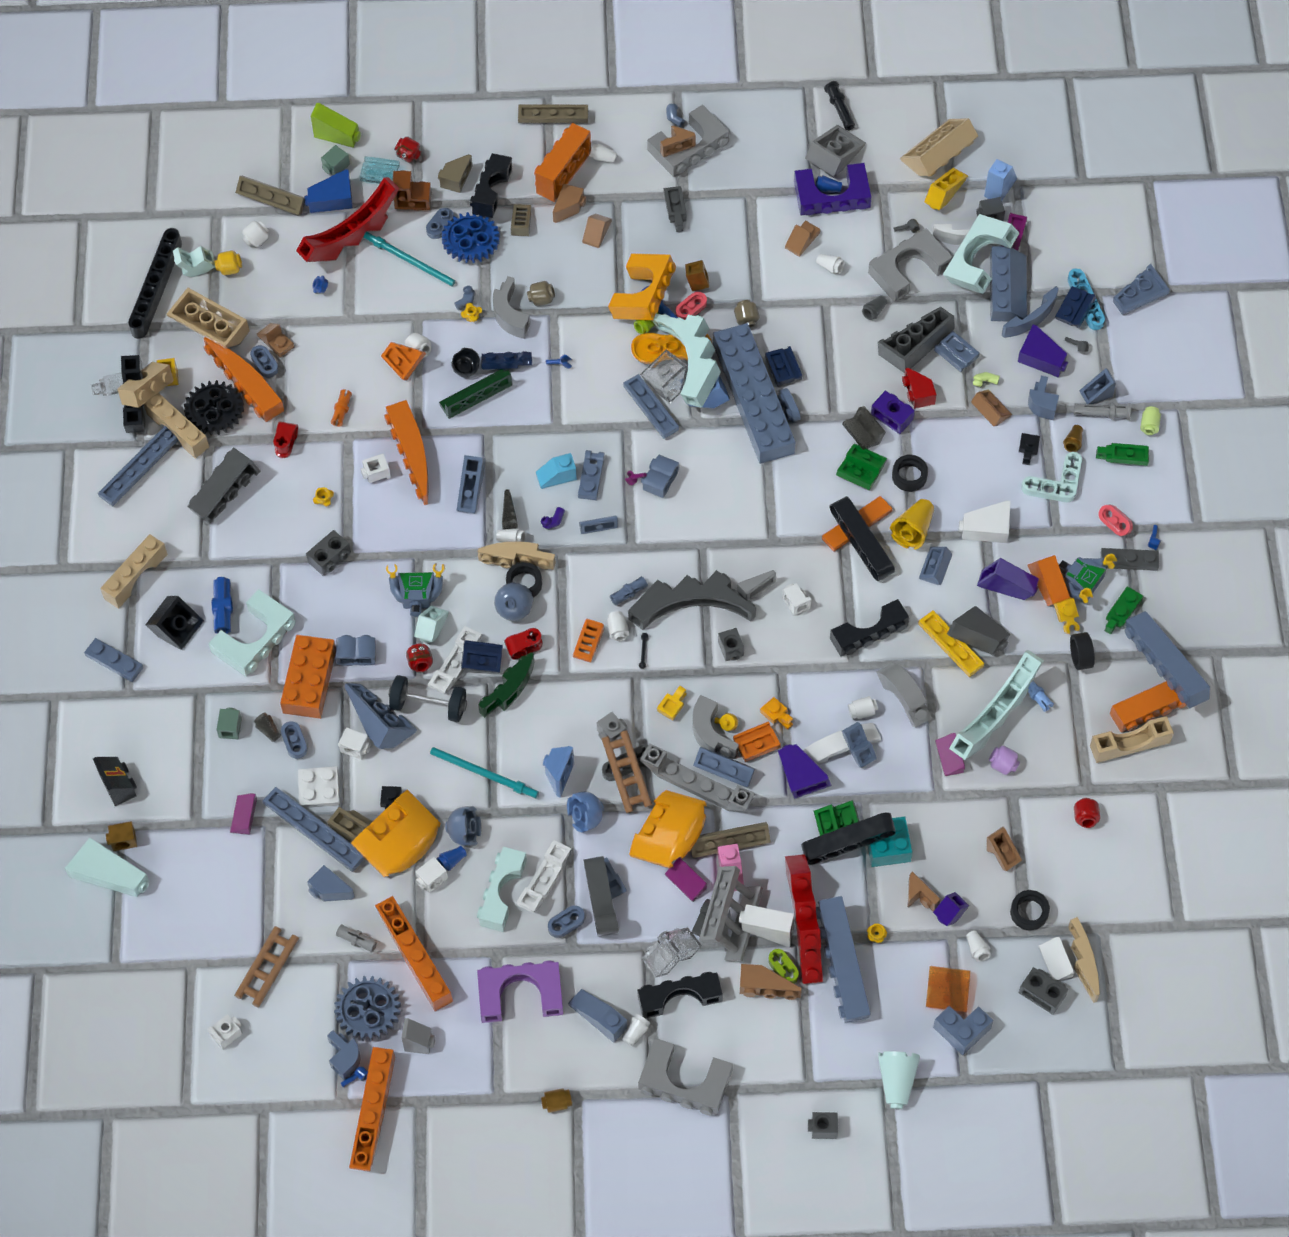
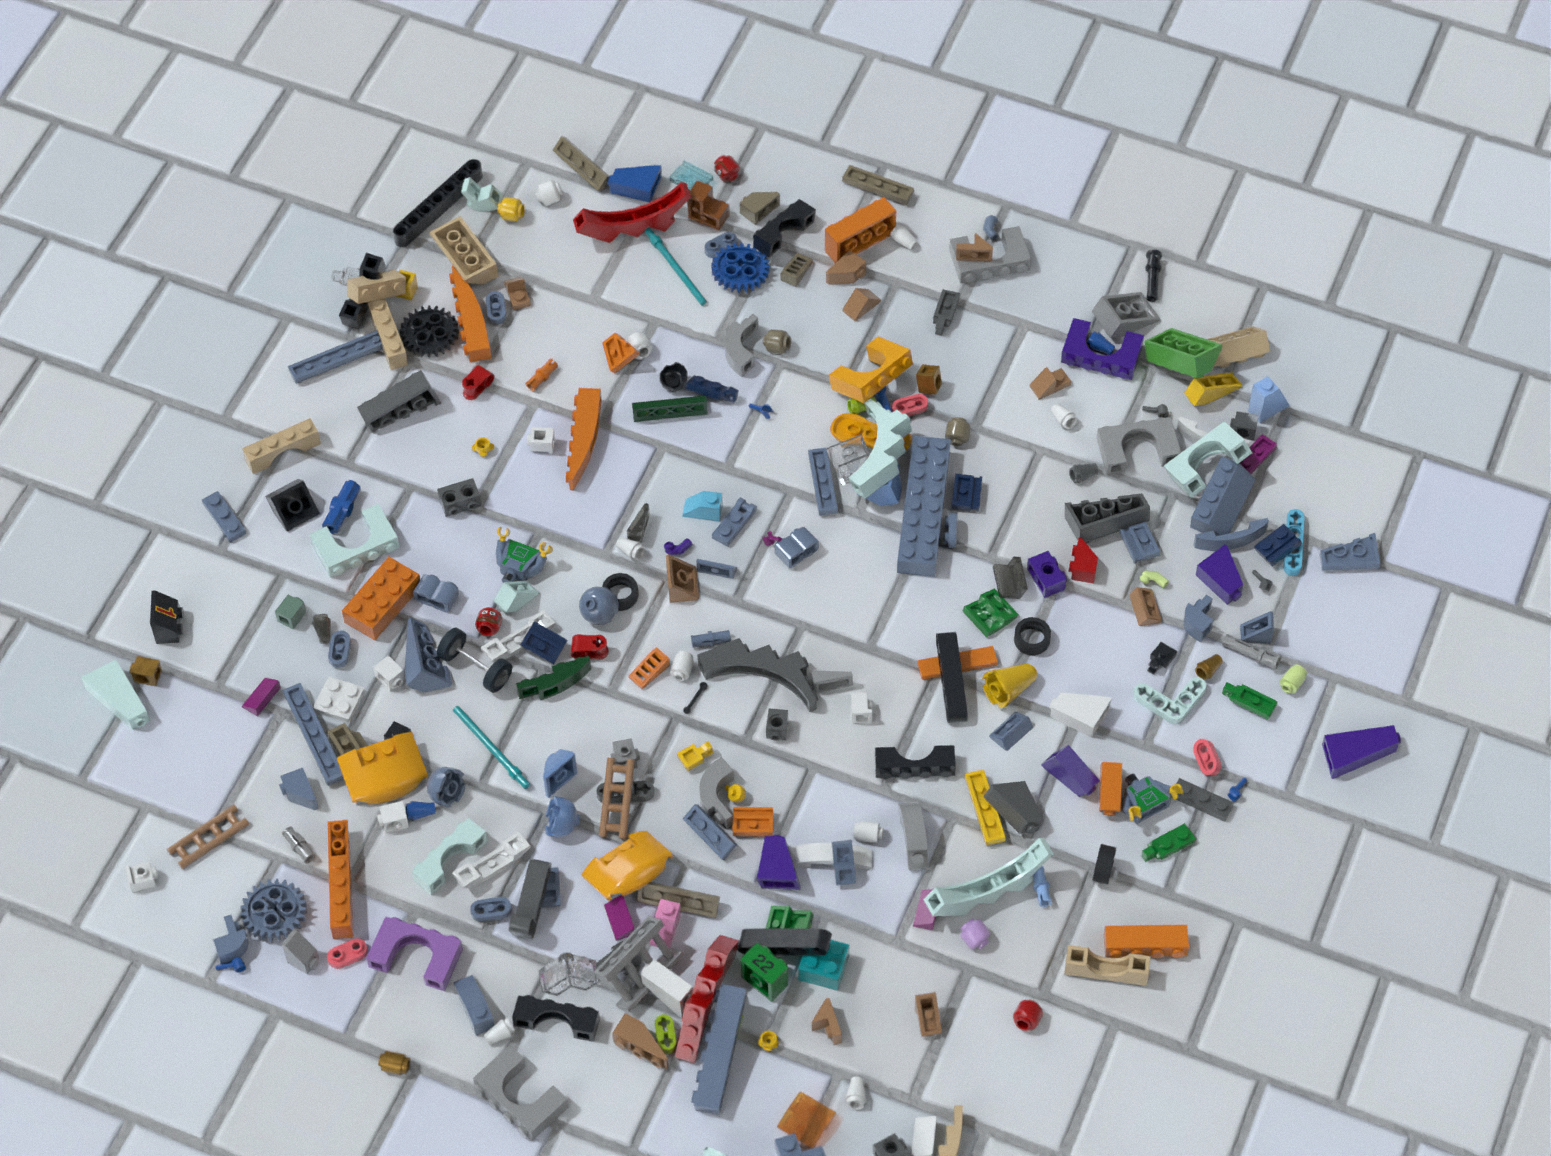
camera: 25 degrees right, 5 degrees down
lime slope [310,103,361,148] -> none
blue plate [312,276,328,293] -> none
sand green brick [321,145,350,175] -> none
orange slope [349,1047,395,1171] -> none
sand blue arm [454,285,475,311] -> none
sand blue slope [456,455,486,513] -> none
yellow plate [461,303,482,322] -> none
tan slope [478,542,556,570] -> none
light grey slope [640,743,755,811] -> none
light orange plate [760,697,793,730] -> none
dark purple brick [933,892,969,926] -> none
black tyre [1010,890,1050,931] -> none
yellow plate [1054,598,1080,634] -> none
sand blue brick [1125,611,1210,709] -> none
none -> coral plate [327,939,368,969]
none -> medium nougat slope [666,554,699,603]
none -> green brick [740,943,788,1002]
none -> bright green slope [1144,328,1222,378]
none -> dark purple slope [1322,725,1401,779]

